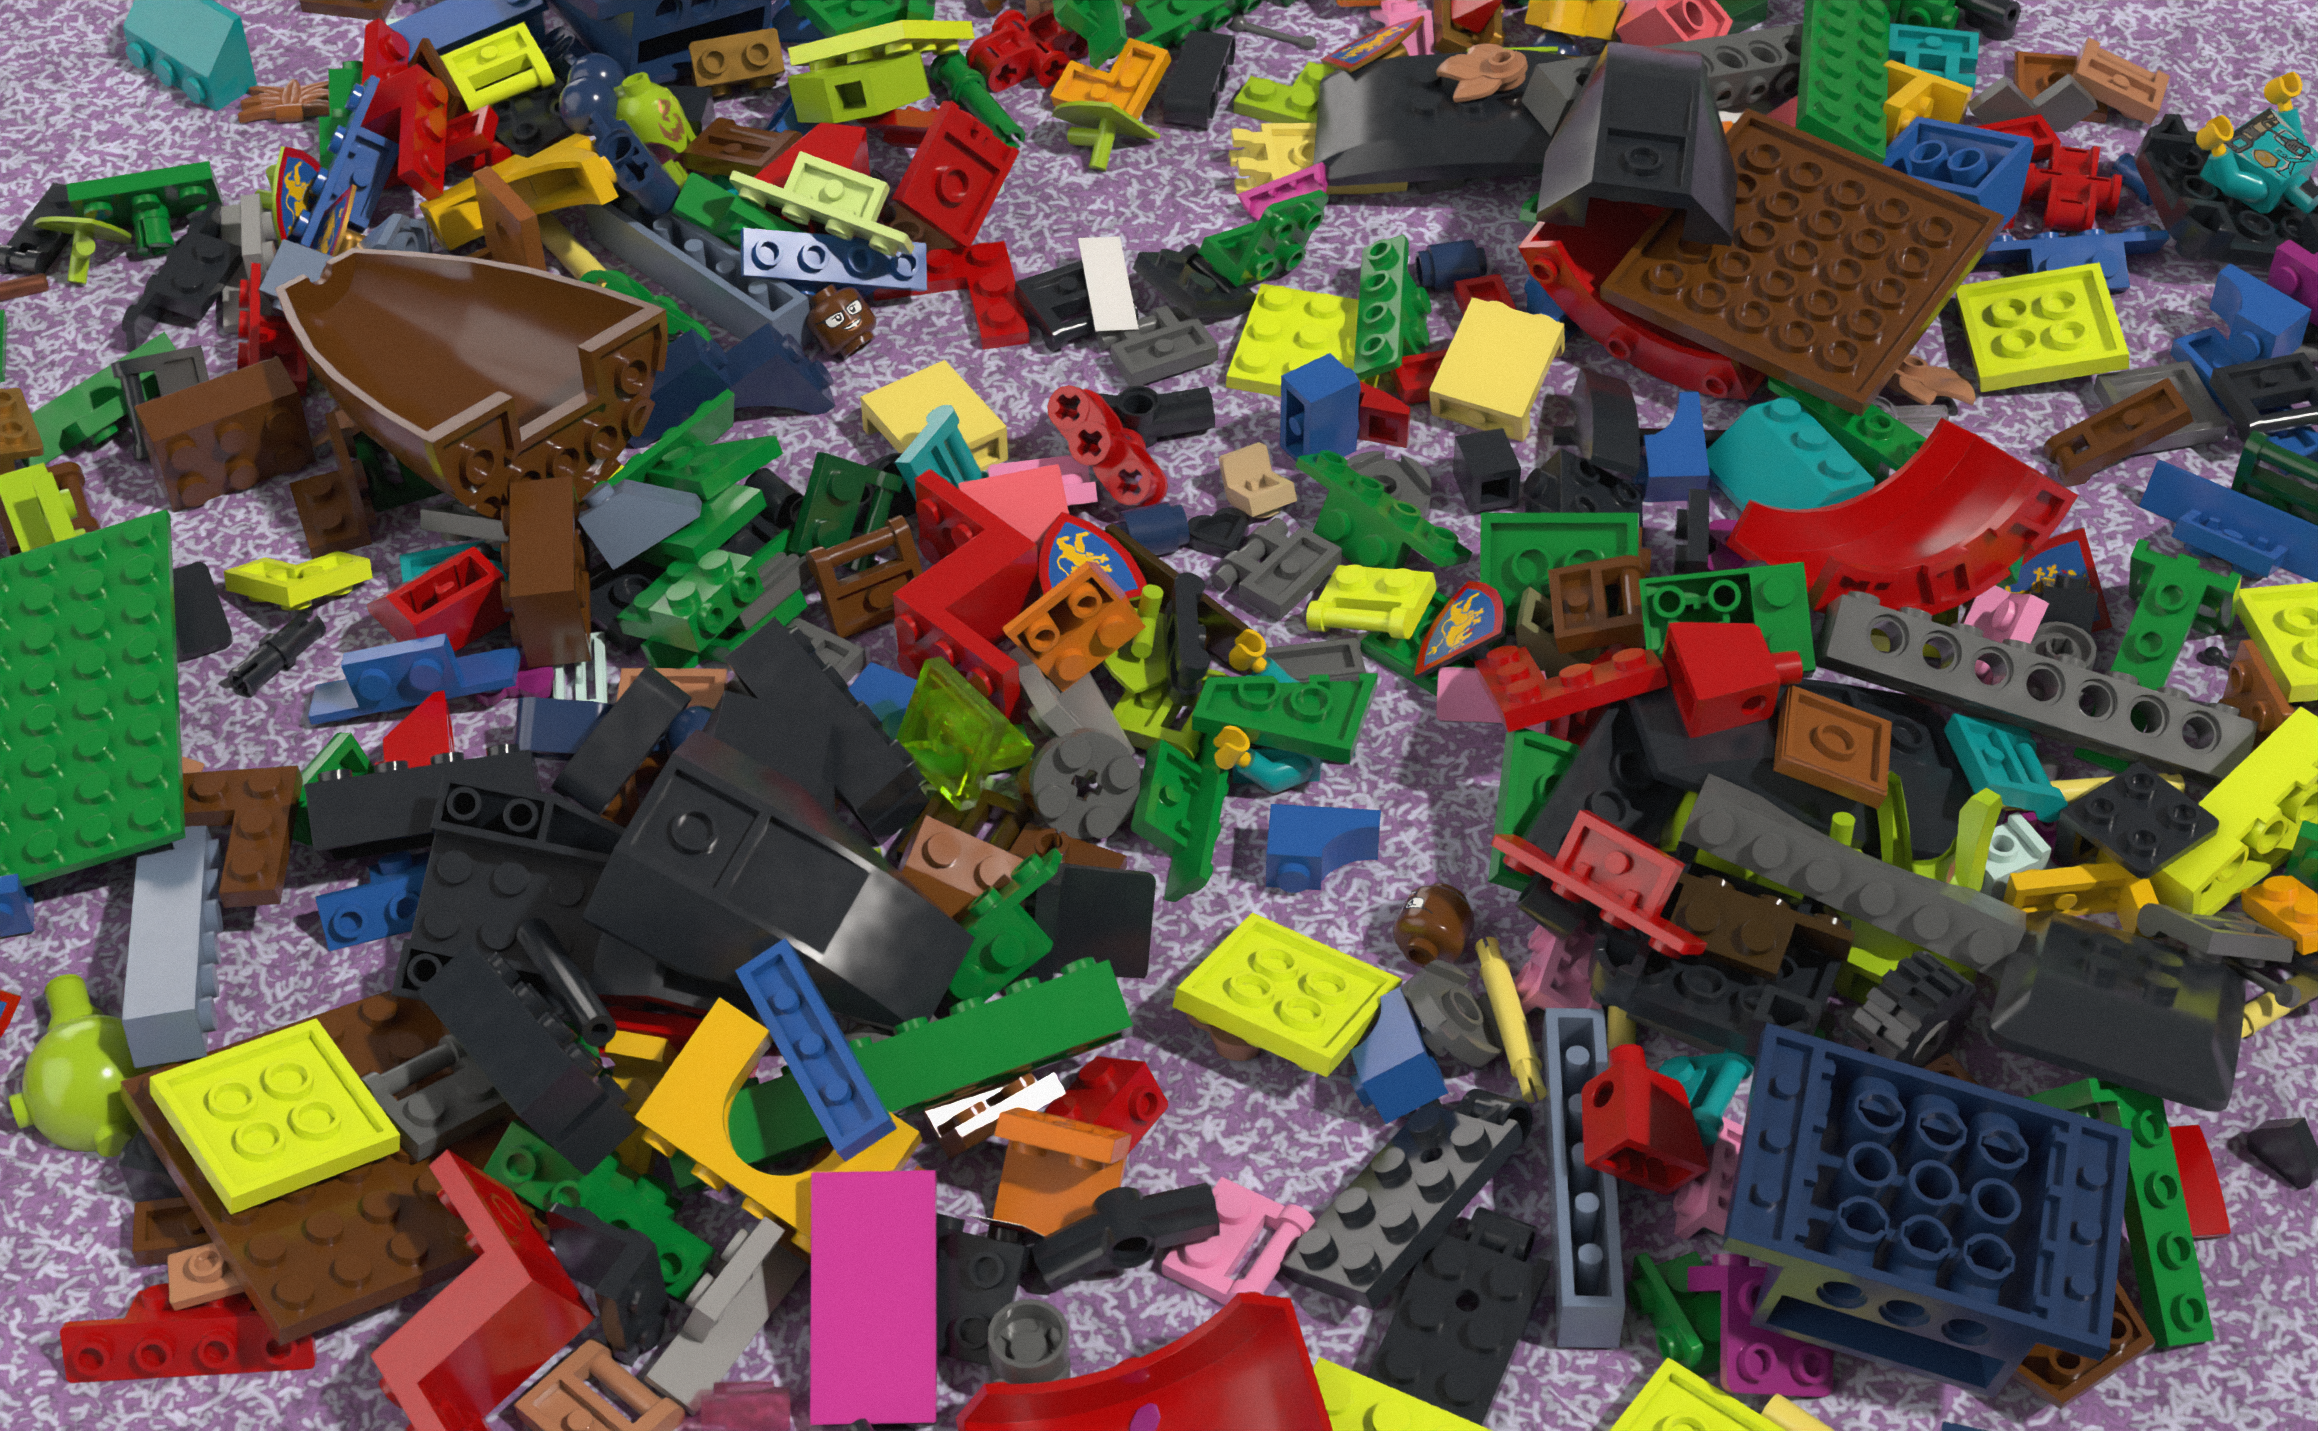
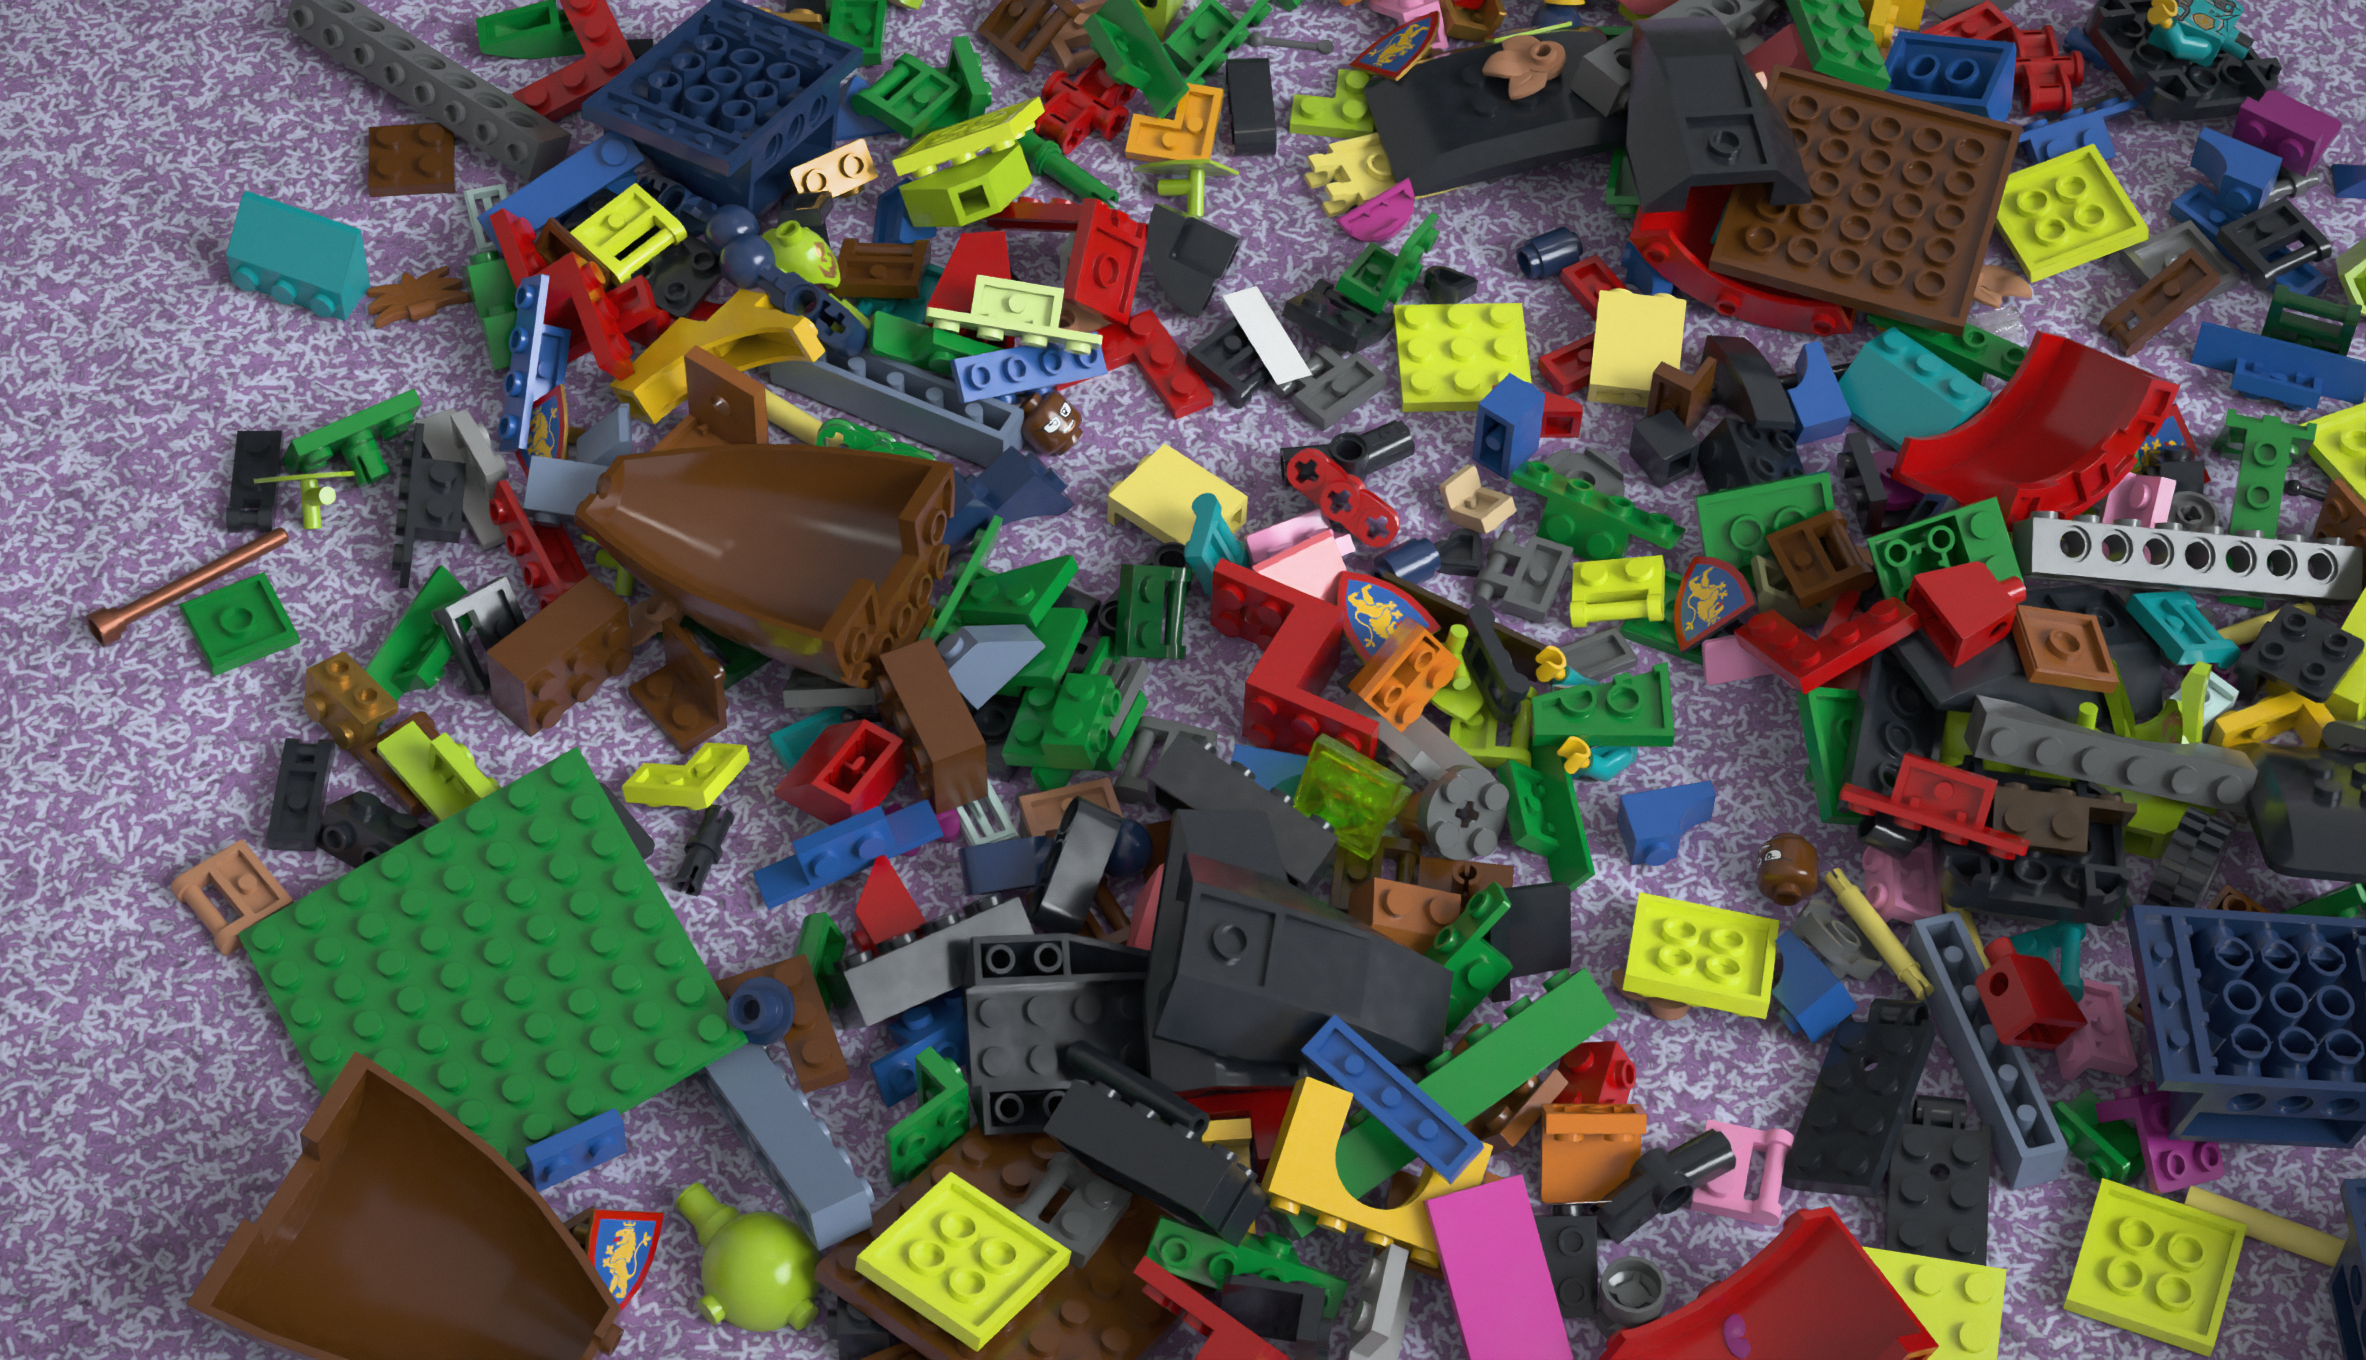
camera: 20 degrees left, 5 degrees up
shield [255,146,321,247] -> none
reddish brown plate [805,515,923,638] -> none
green bracket [1354,234,1431,380] -> none
none -> dark blue piece [727,976,795,1046]
none -> black tile [777,190,834,227]
none -> green bracket [884,1046,970,1188]
none -> black brick [1147,203,1244,318]
none -> black tile [1424,266,1478,304]
none -> reddish brown panel [1646,356,1717,434]

